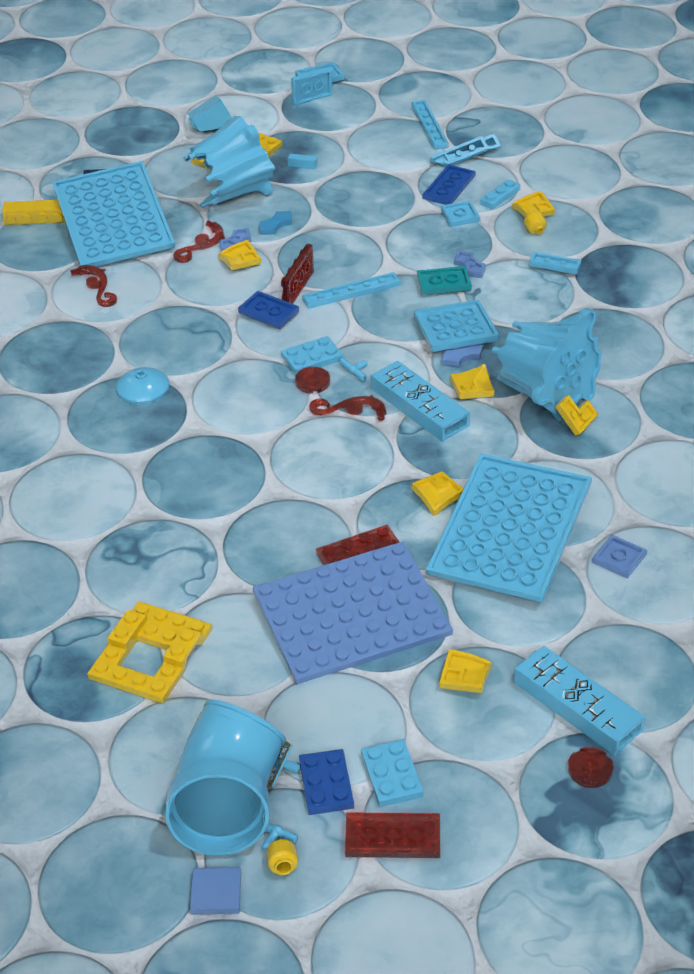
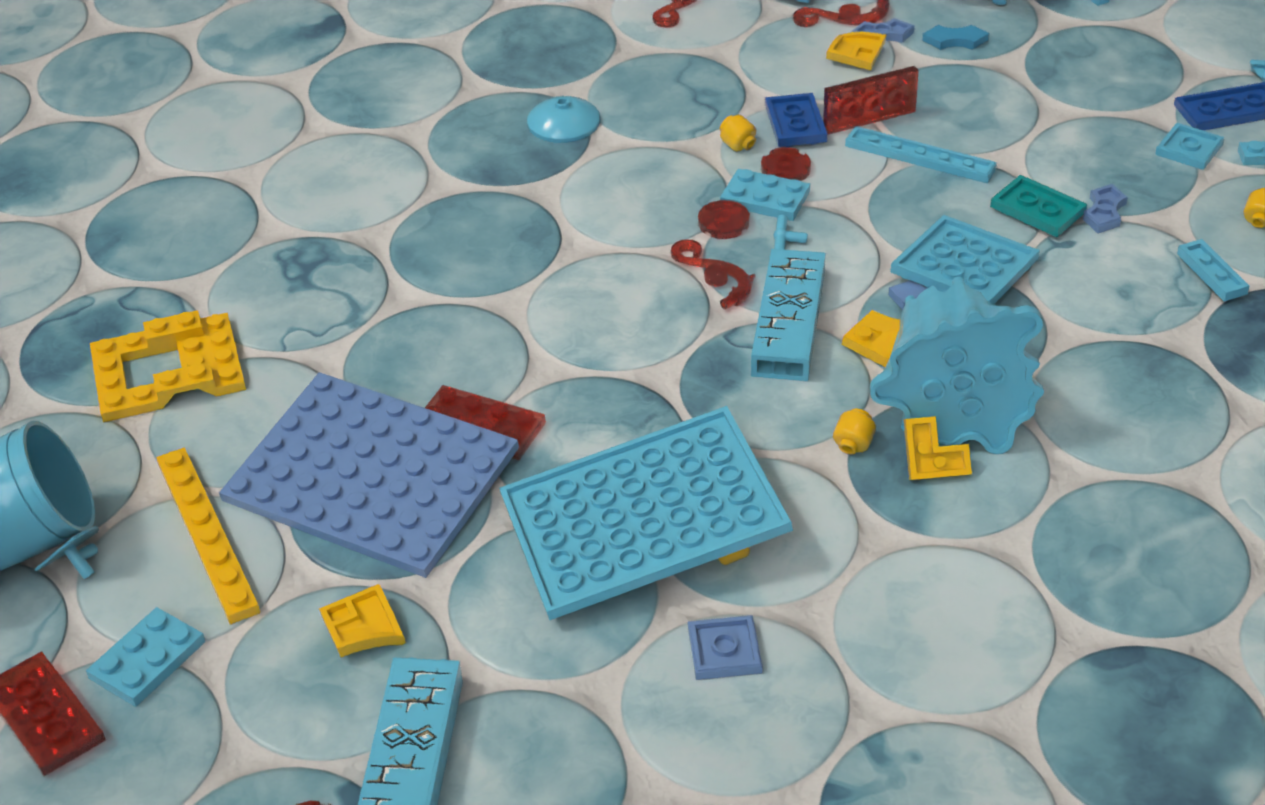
camera: 50 degrees right, 0 degrees up
blue plate [299,749,354,815] -> none
yellow plate [411,471,464,516] -> none
none -> yellow plate [156,447,261,625]
none -> yellow head [720,115,757,152]
none -> clear red tile [761,147,811,181]
none -> yellow head [833,408,876,455]

